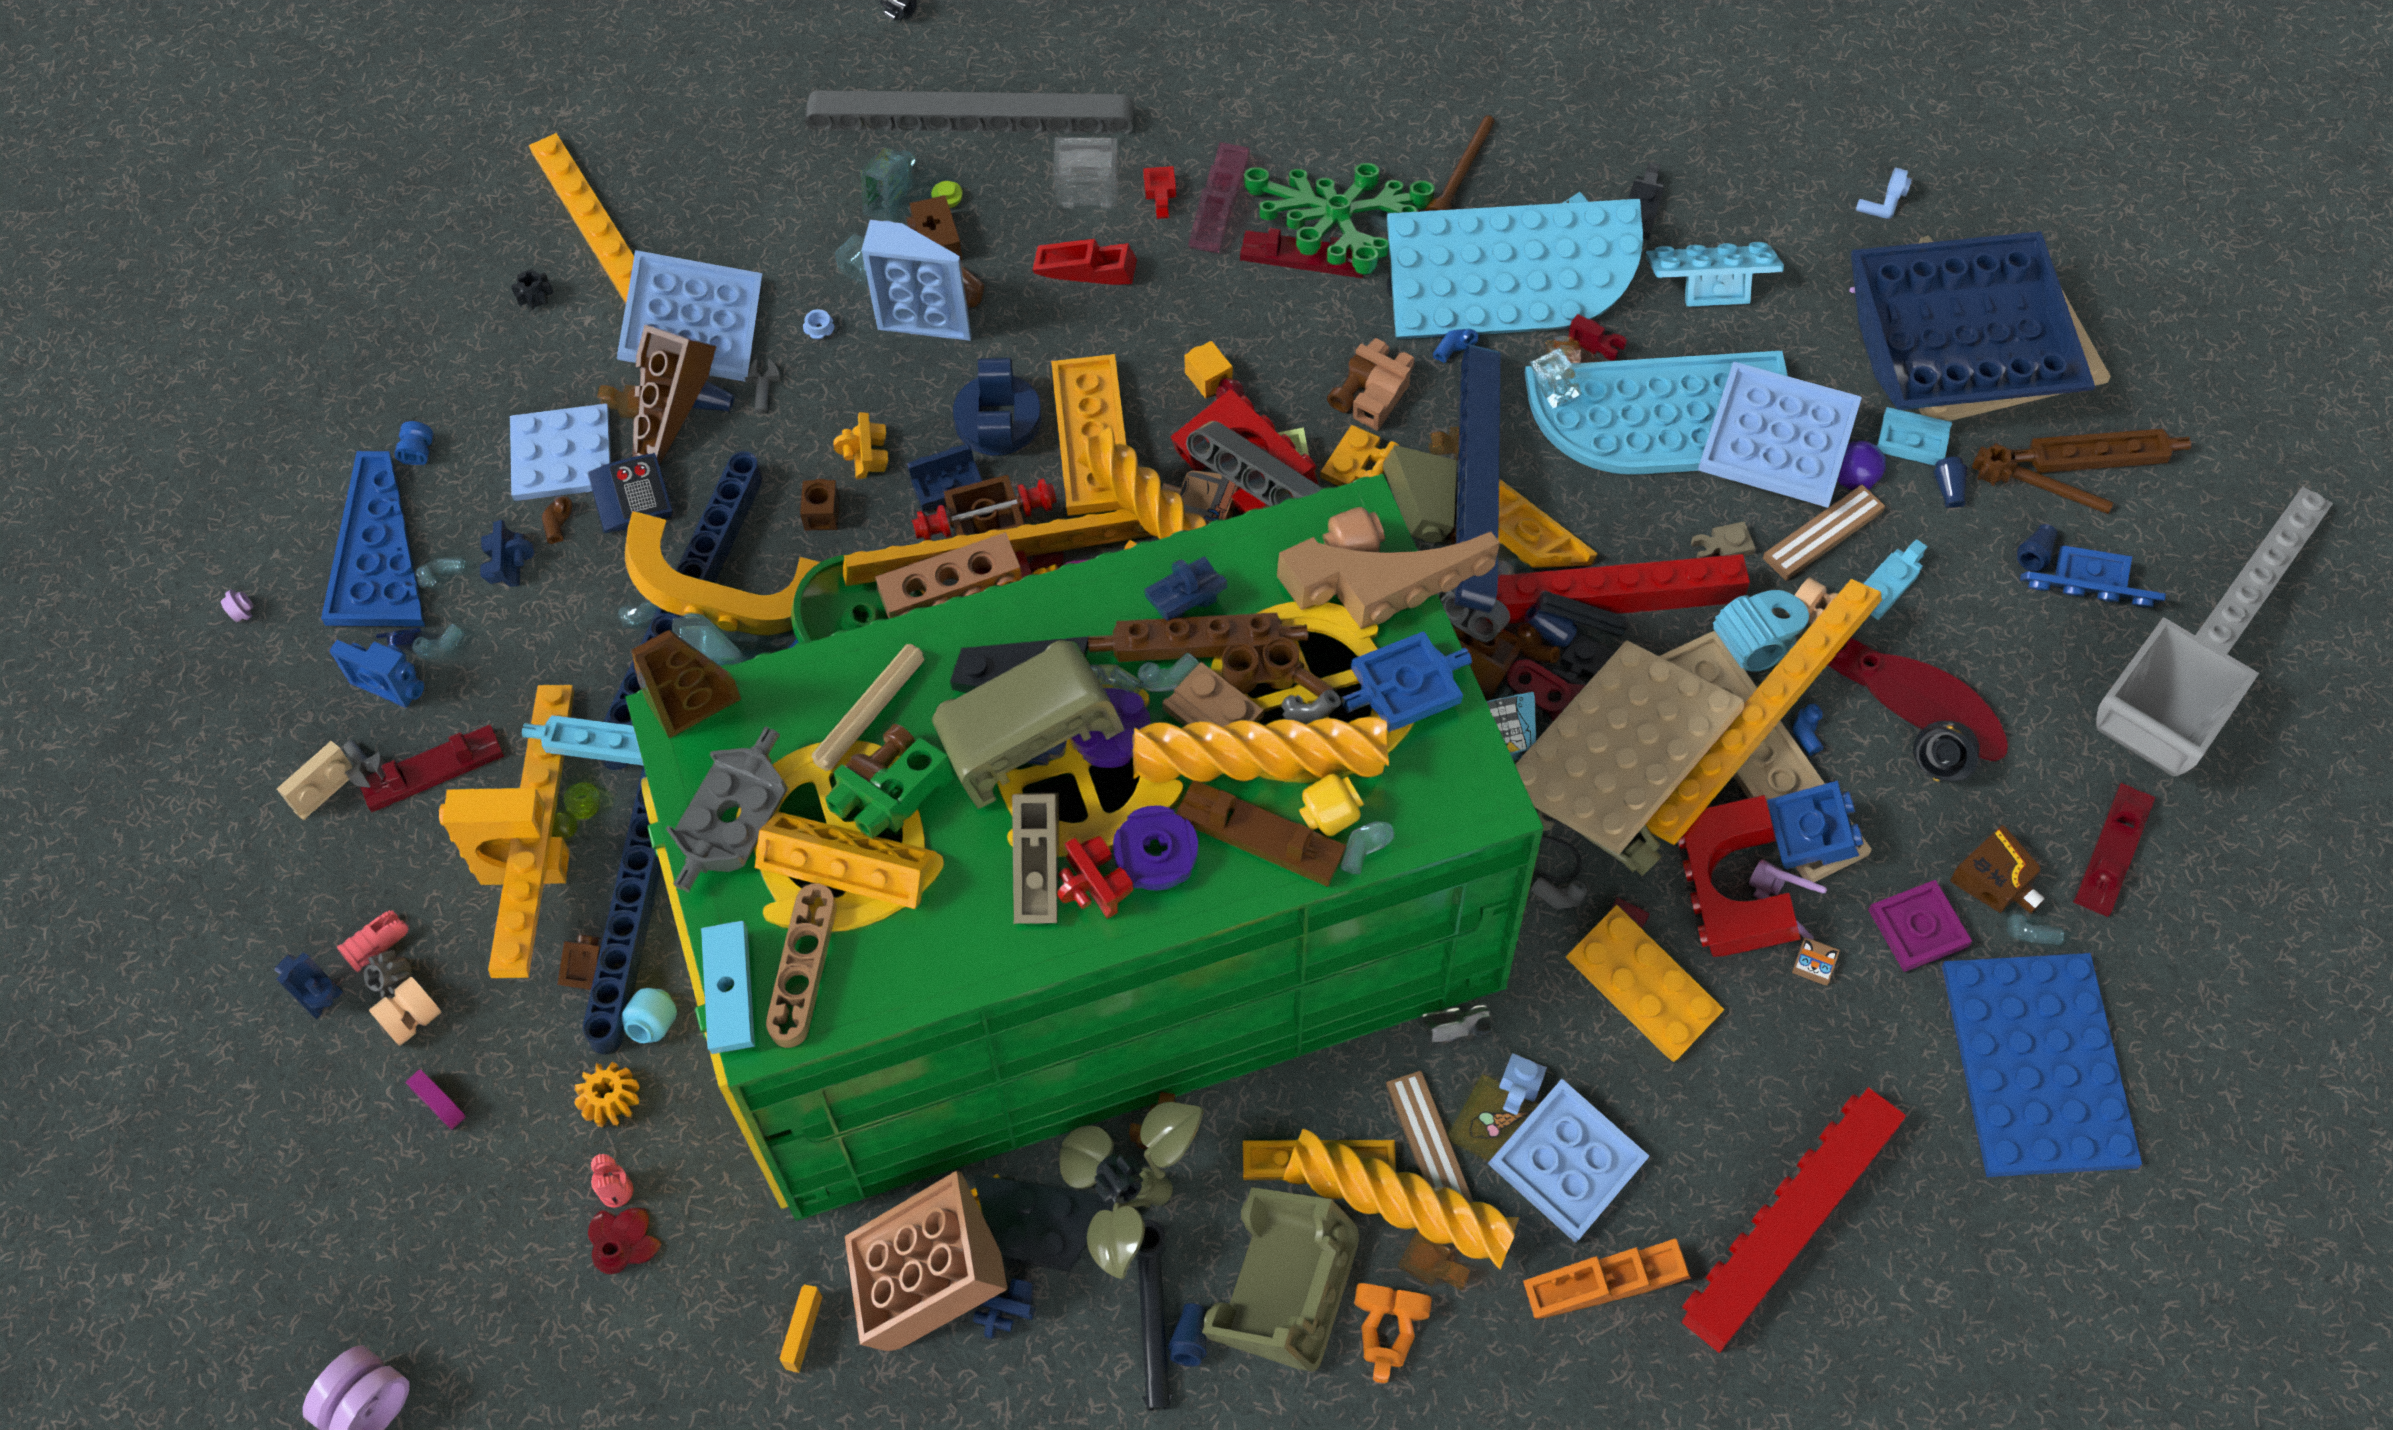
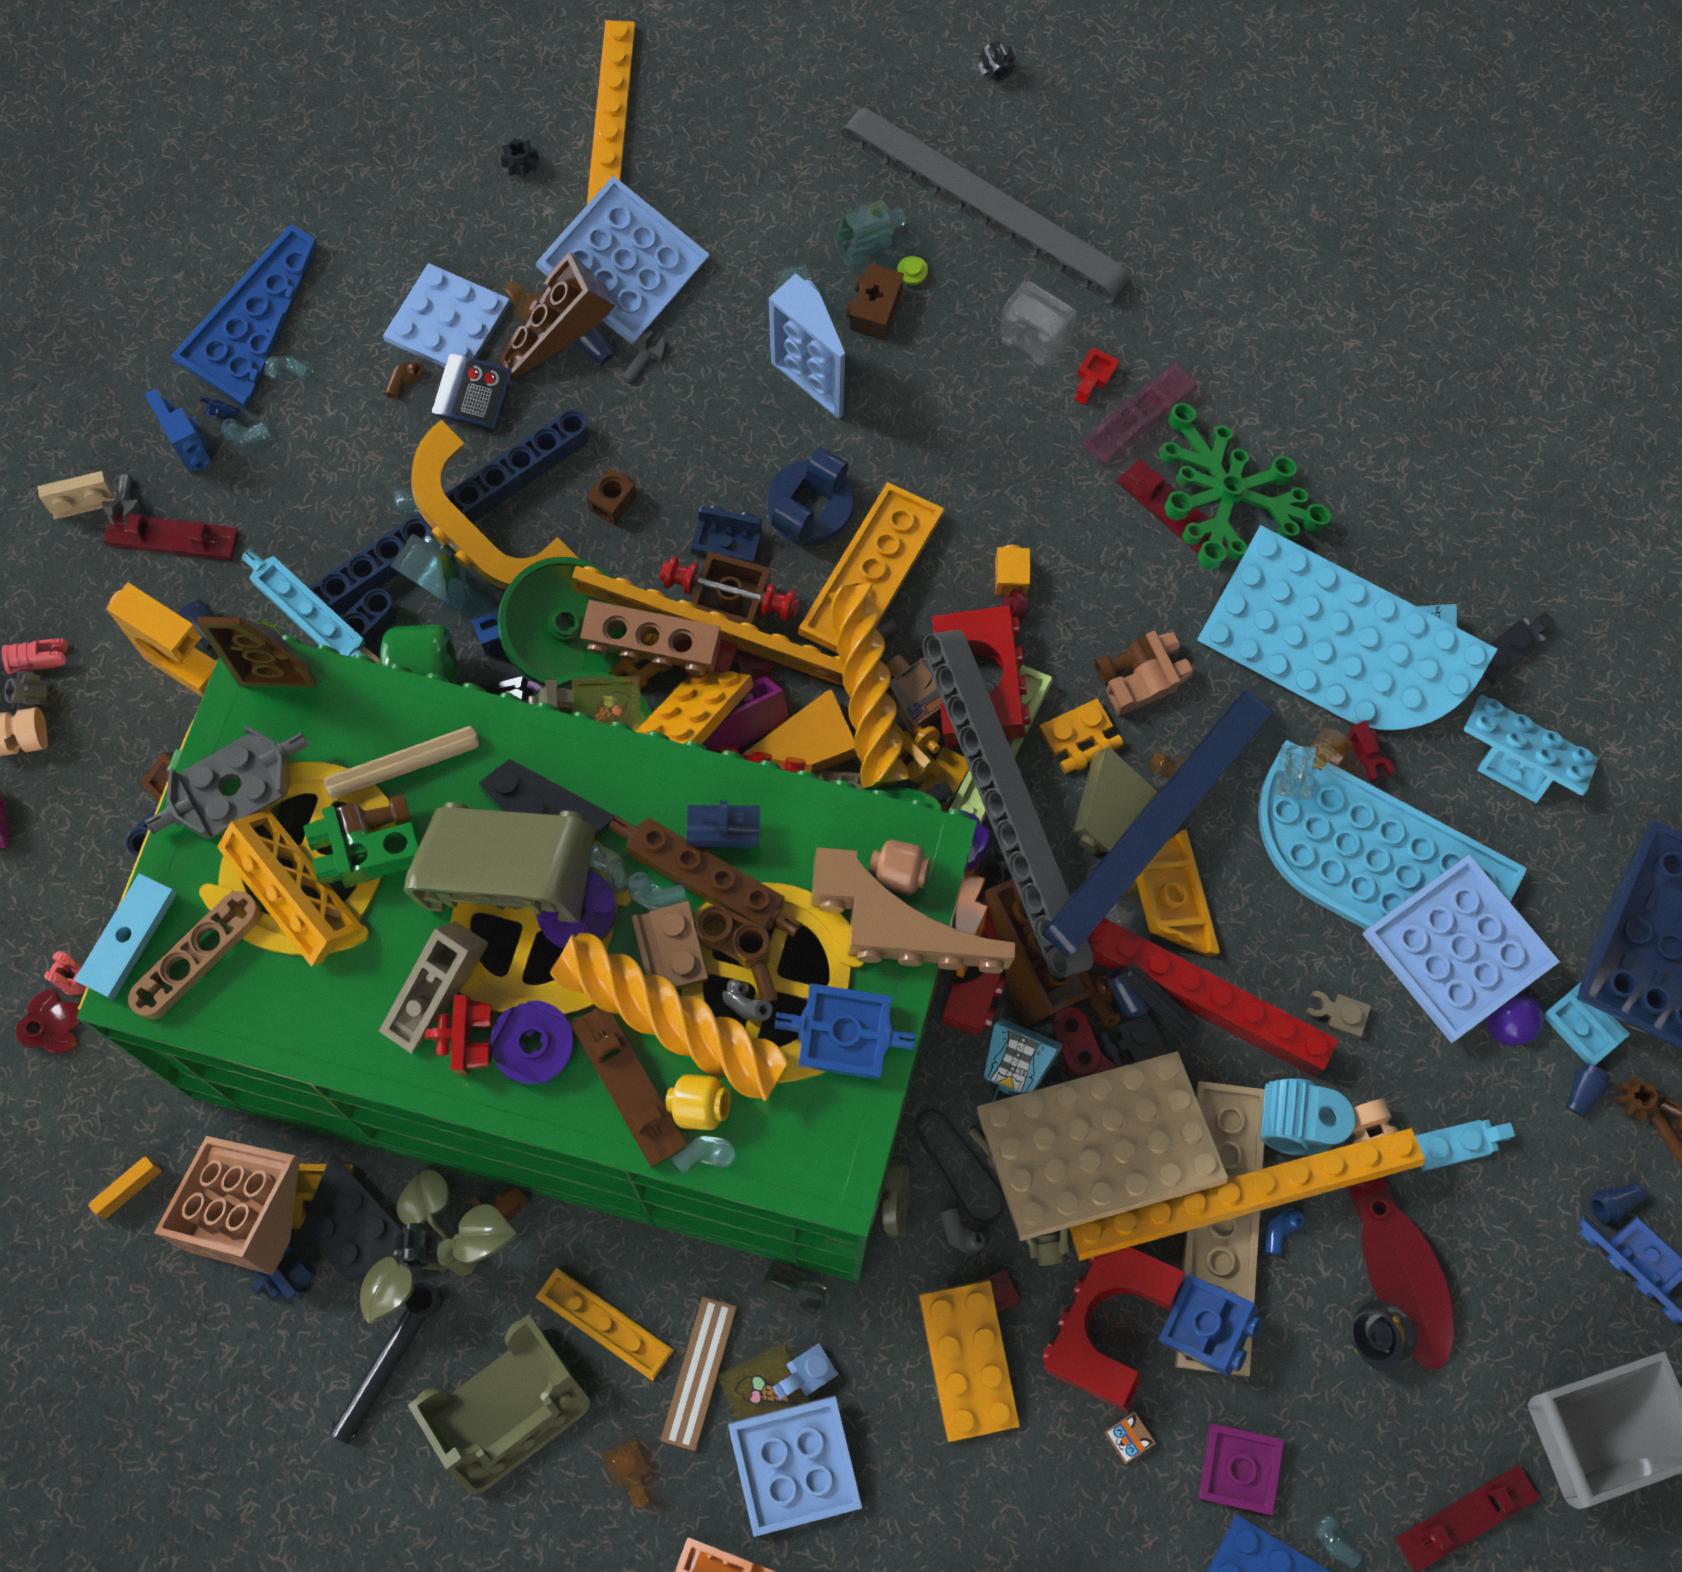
camera: 30 degrees right, 10 degrees up
lavender plate [221,589,253,622] -> none
blue wheel [394,421,434,465] -> none
dark blue hips [480,520,534,587] -> none
light orange plate [488,685,574,978] -> none
light orange gear [574,1062,640,1127] -> none
light blue plate [803,309,834,339] -> none
light orange hips [833,412,888,479] -> none
reddish brown arm [961,267,985,308] -> none
red slope [1033,239,1137,285] -> none
dark blue cone [1168,1303,1207,1367] -> none
light orange piece [1282,1129,1519,1269] -> none
orange piece [1354,1283,1432,1384] -> none
reddish brown piece [1425,115,1495,211] -> none
blue arm [1433,328,1478,363] -> none
lavender plant [1749,859,1827,940] -> none
medium nougat tile [1763,485,1885,581] -> none
reddish brown torso [1950,825,2046,914] -> none

